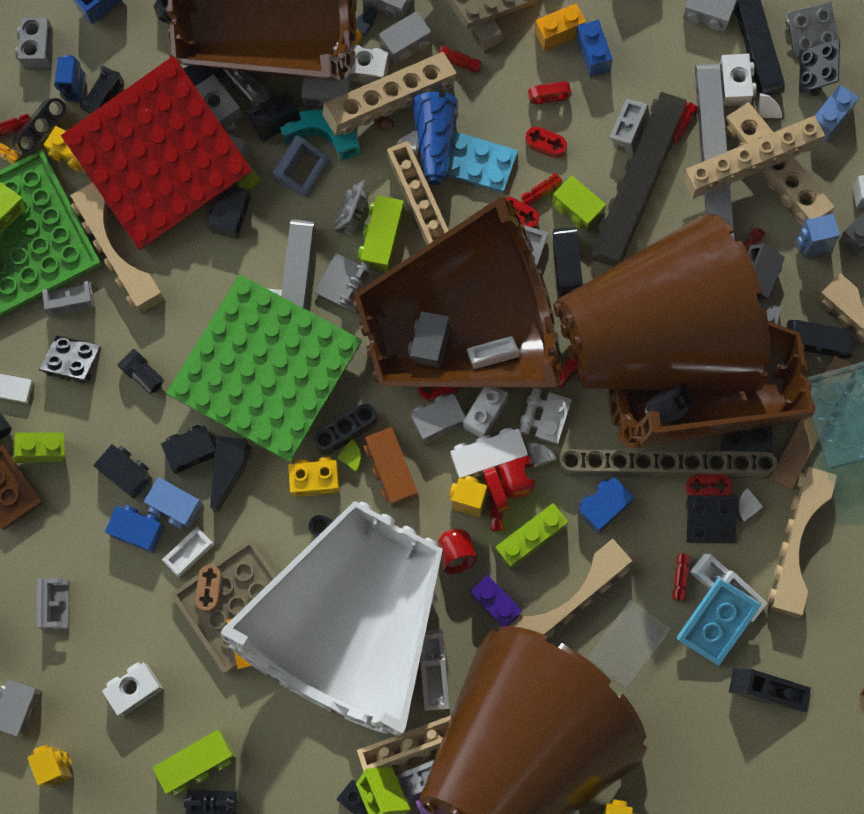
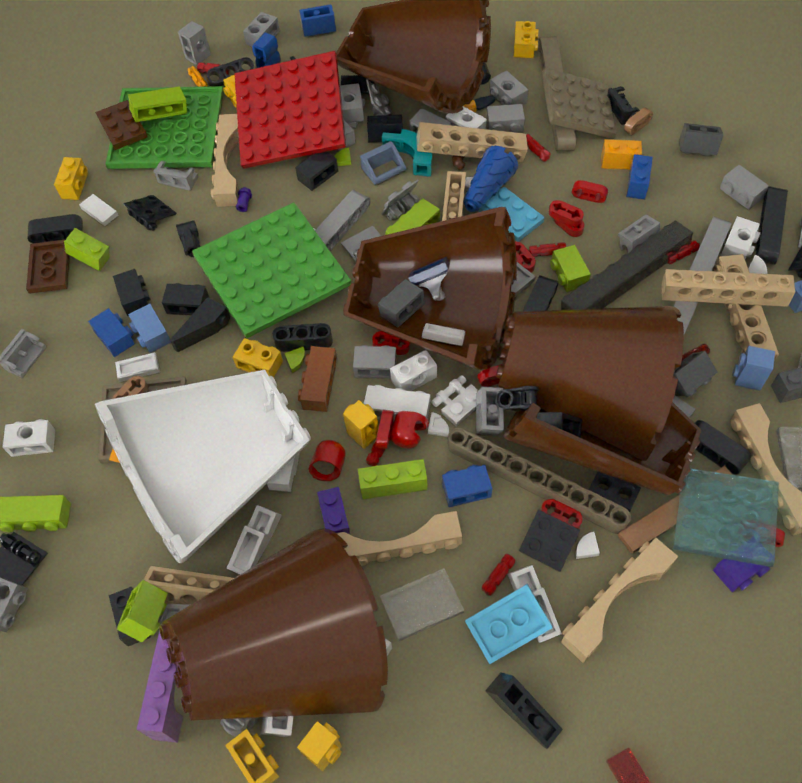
camera: 25 degrees right, 15 degrees down
none -> dark purple pin [236,187,252,212]
none -> piece [408,257,450,301]
none -> light grey brick [476,387,504,436]
none -> black piece [496,386,539,411]
none -> red beam [549,200,584,227]

